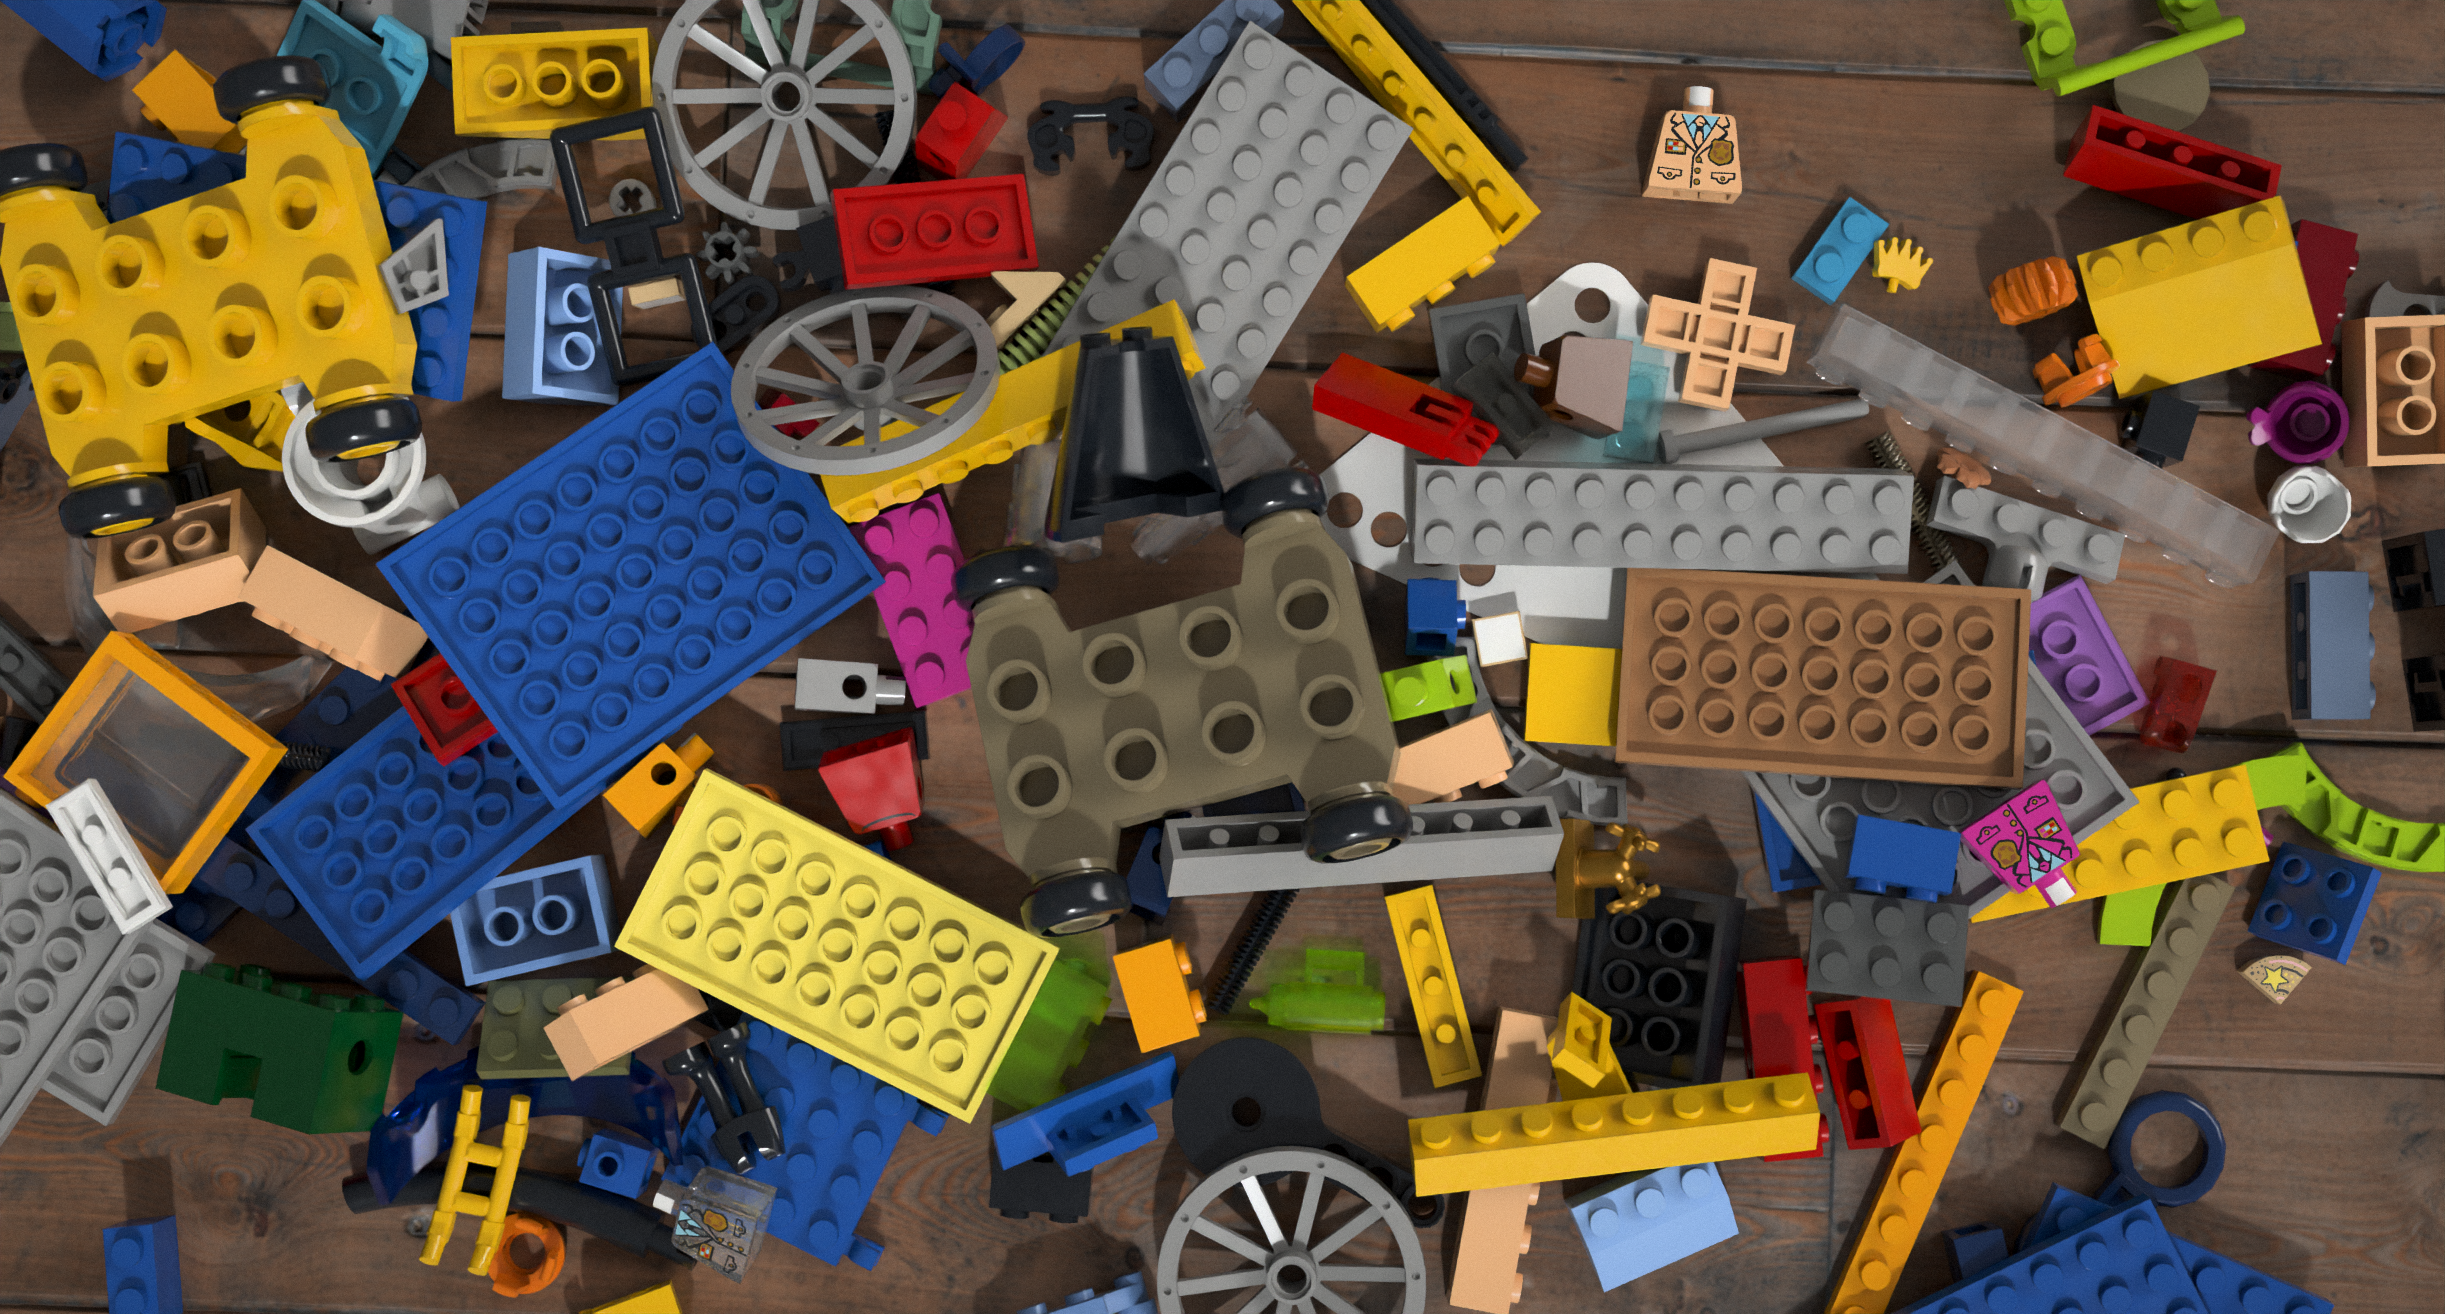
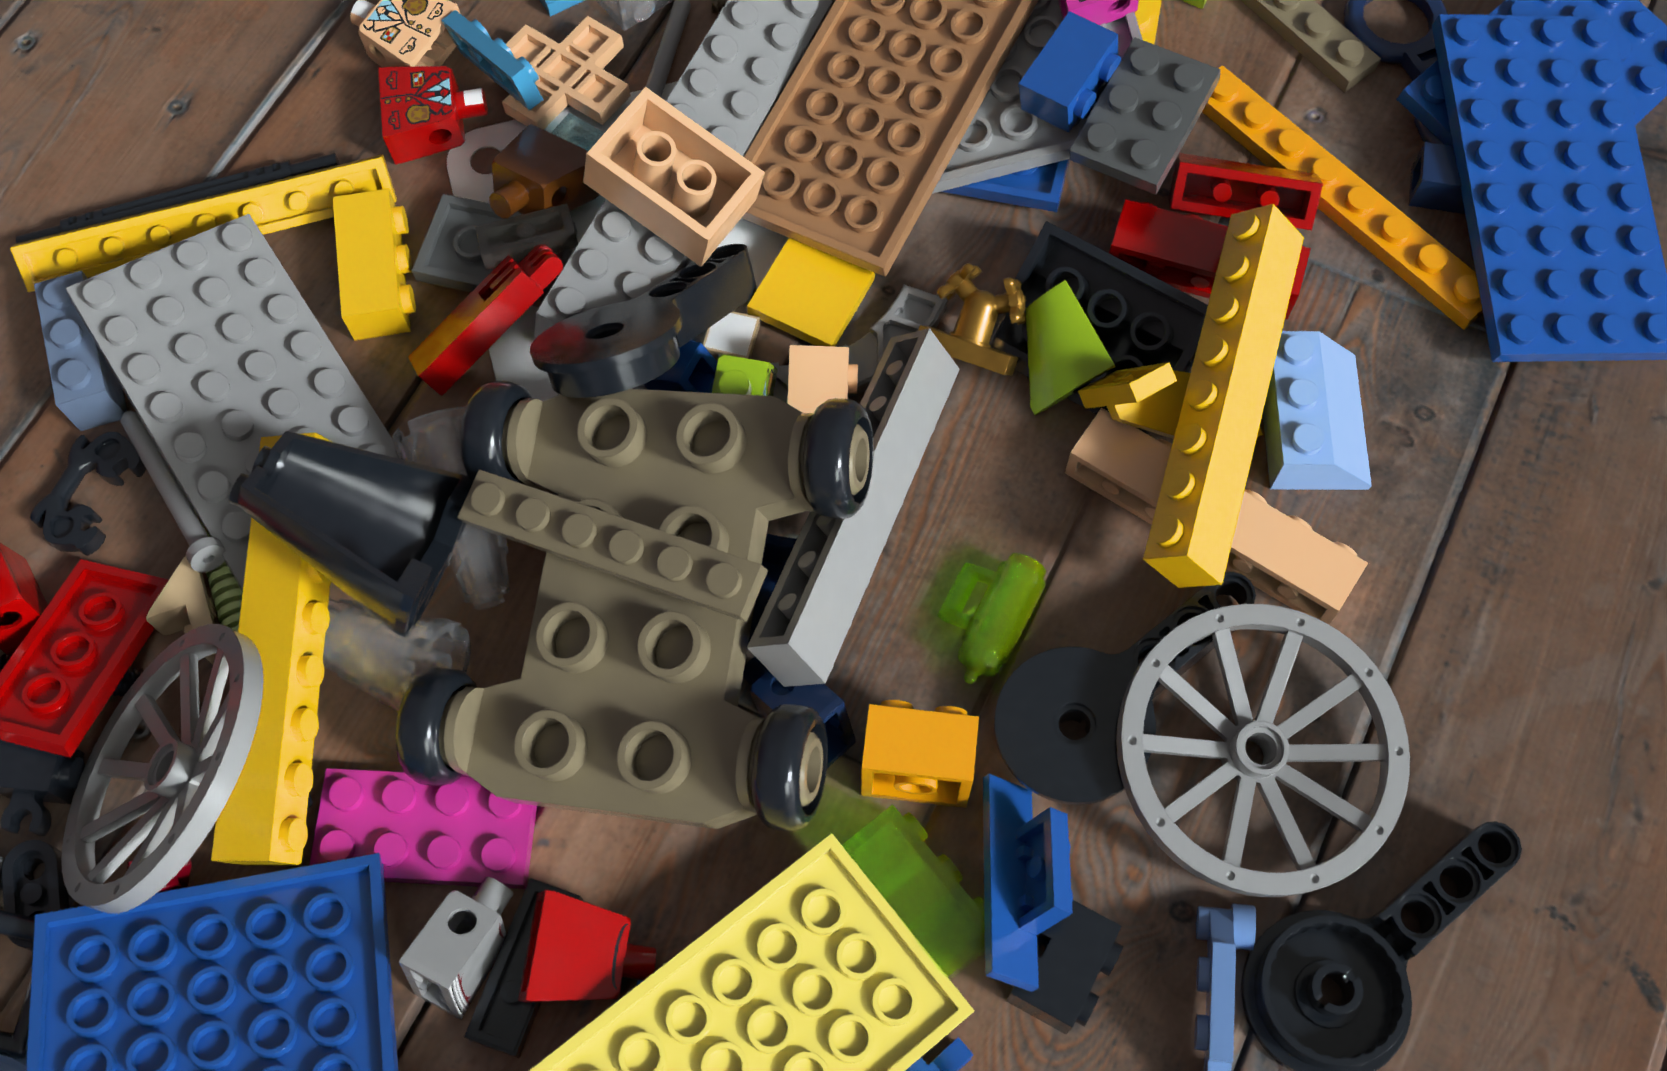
camera: 70 degrees left, 20 degrees down
black axle [1205,888,1300,1015] -> none
yellow plate [1384,884,1482,1088] -> none
none -> light grey bar [121,411,226,572]
none -> red torso [378,66,488,165]
none -> dark azure plate [441,10,544,110]
none -> dark tan plate [457,469,768,622]
none -> black beam [530,243,757,398]
none -> light nougat brick [583,87,765,267]
none -> lime slope [1026,280,1116,415]

